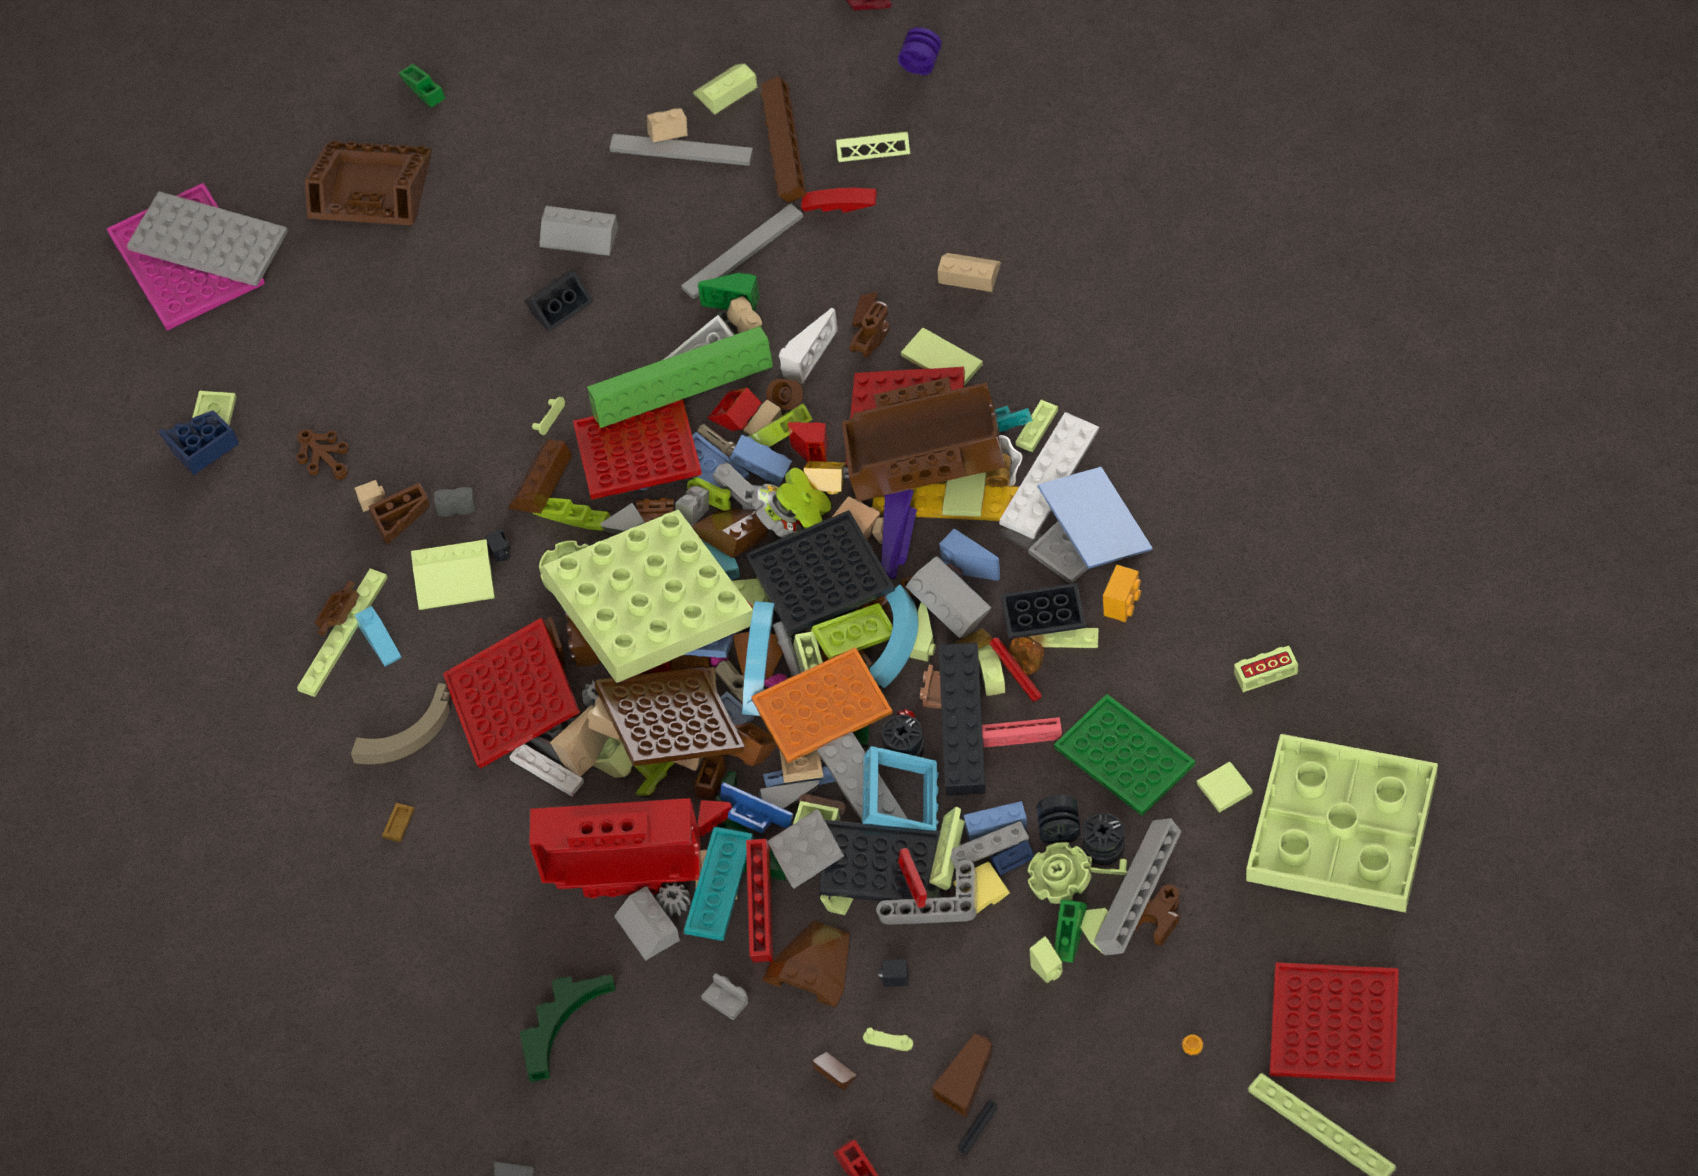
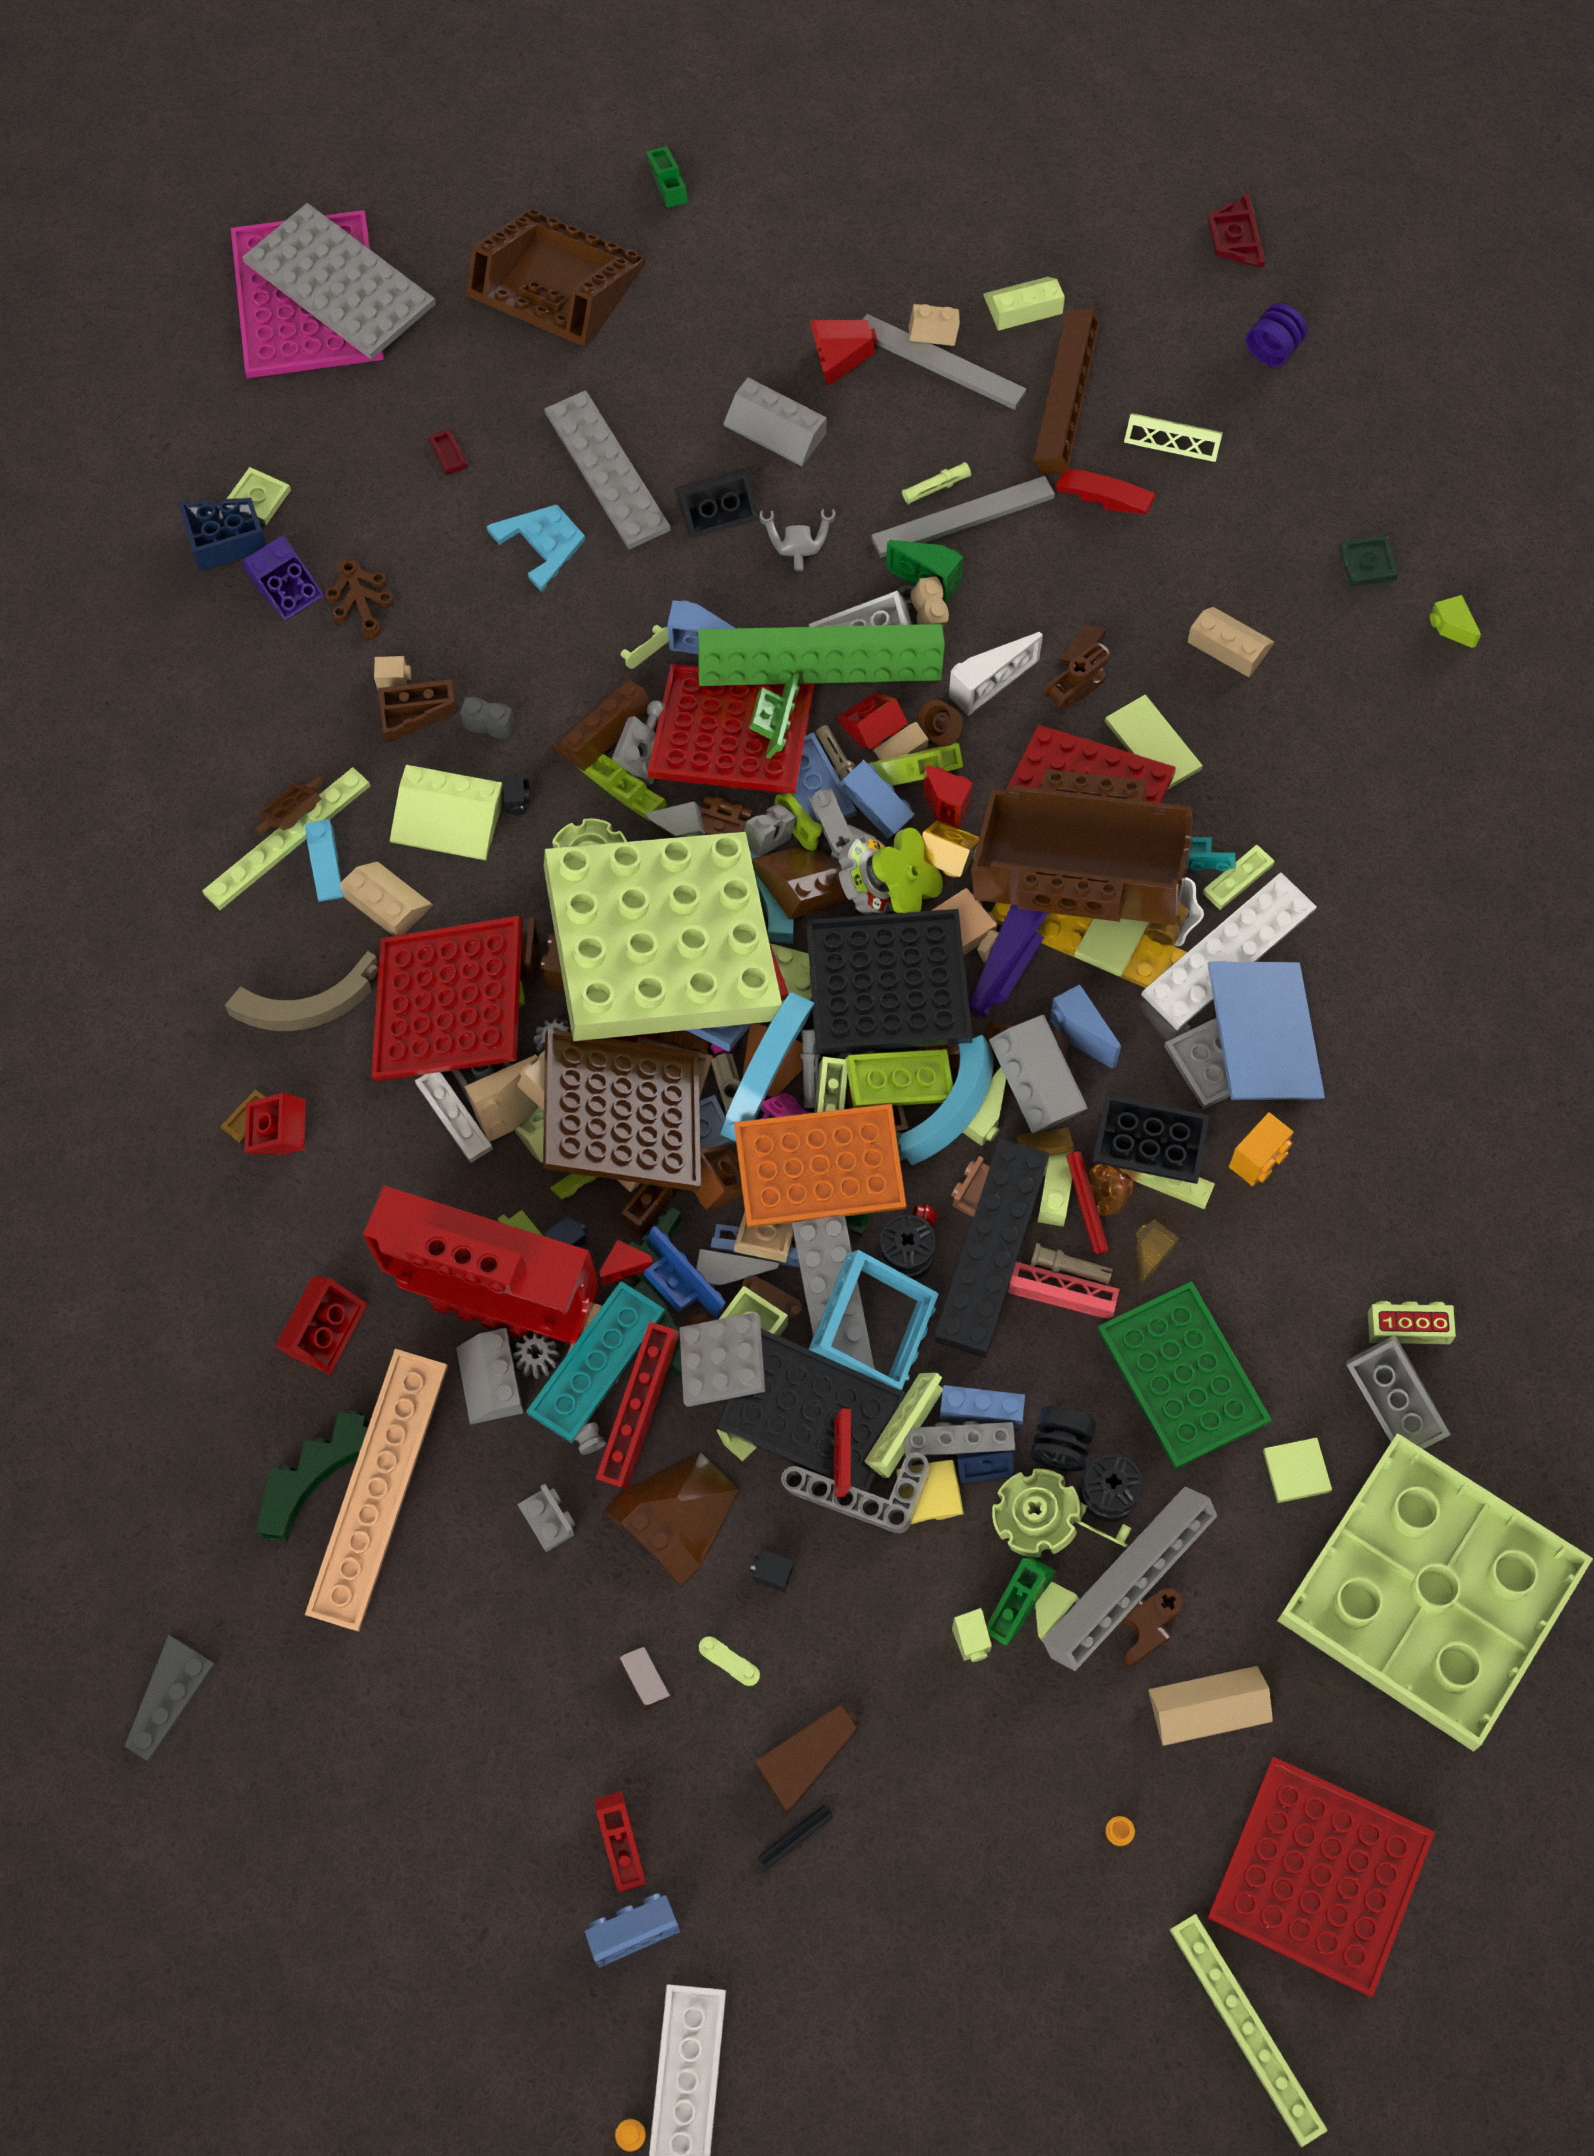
camera: 15 degrees right, 10 degrees up
none -> dark purple slope [241,535,324,621]
none -> red slope [245,1093,306,1154]
none -> red slope [275,1276,368,1374]
none -> light nougat plate [305,1349,448,1632]
none -> tan slope [339,861,433,936]
none -> dark red tile [428,429,468,476]
none -> medium azure wing [487,505,585,592]
none -> light grey plate [544,390,671,549]
none -> light grey wheel [575,1422,606,1455]
none -> light grey plate [612,700,665,785]
none -> medium blue slope [667,600,736,654]
none -> bright green bracket [749,673,800,759]
none -> light grey piece [760,509,835,571]
none -> red slope [810,320,878,385]
none -> yellowish green pin [902,462,971,504]
none -> dark tan pin [1030,1243,1113,1285]
none -> clear yellow slope [1135,1219,1179,1284]
none -> tan slope [1148,1666,1273,1746]
none -> clear green plate [1339,535,1398,586]
none -> light grey slope [1346,1335,1450,1449]
none -> lime slope [1430,595,1481,648]

